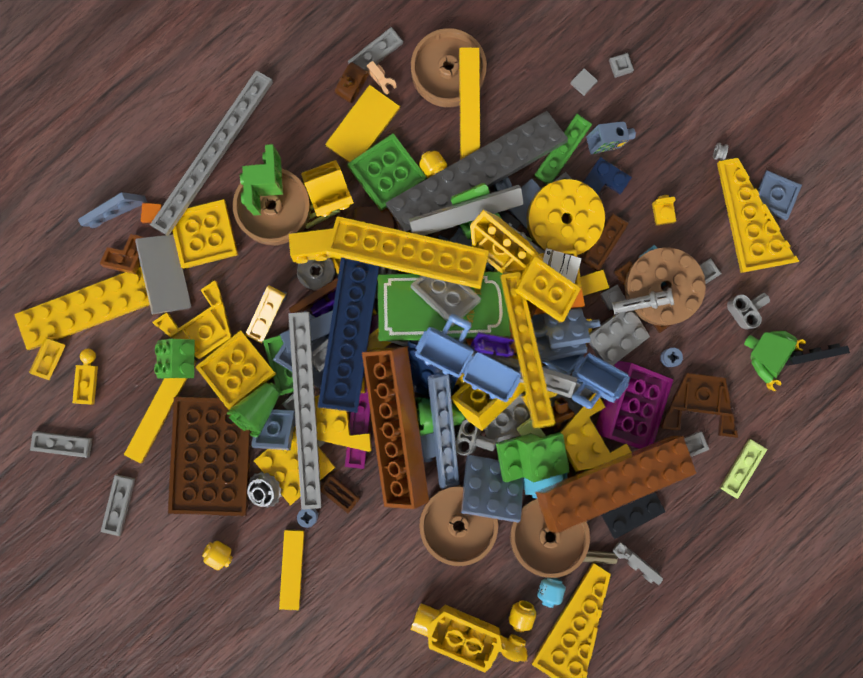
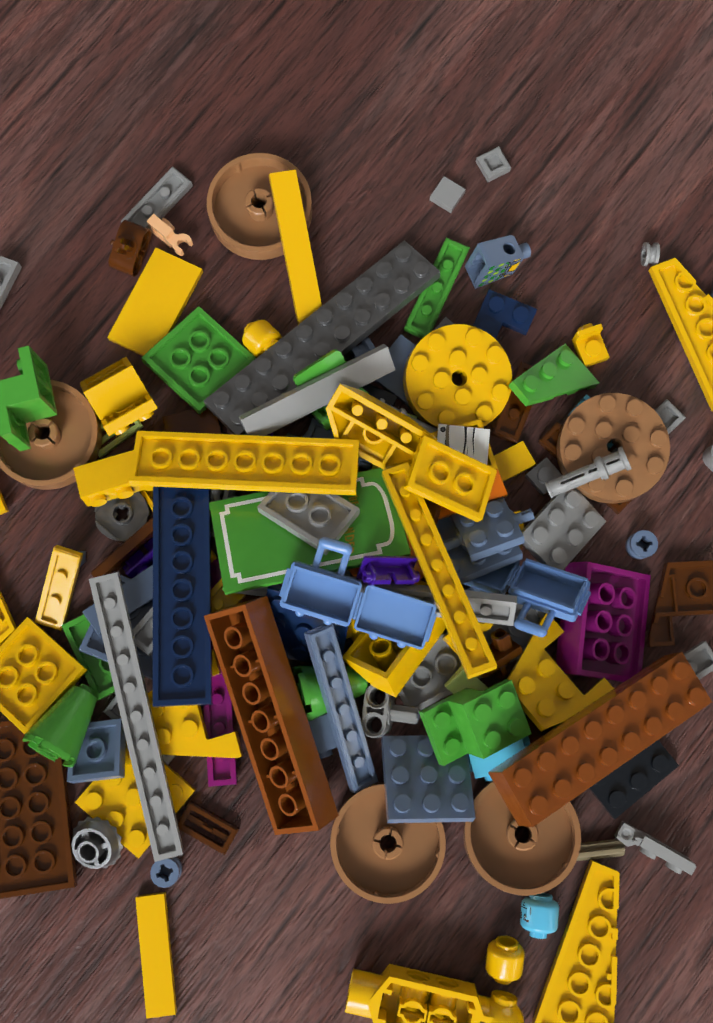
camera: 15 degrees left, 5 degrees down
yellow head [202,541,233,570] -> none
none -> bright green wing [508,343,599,406]

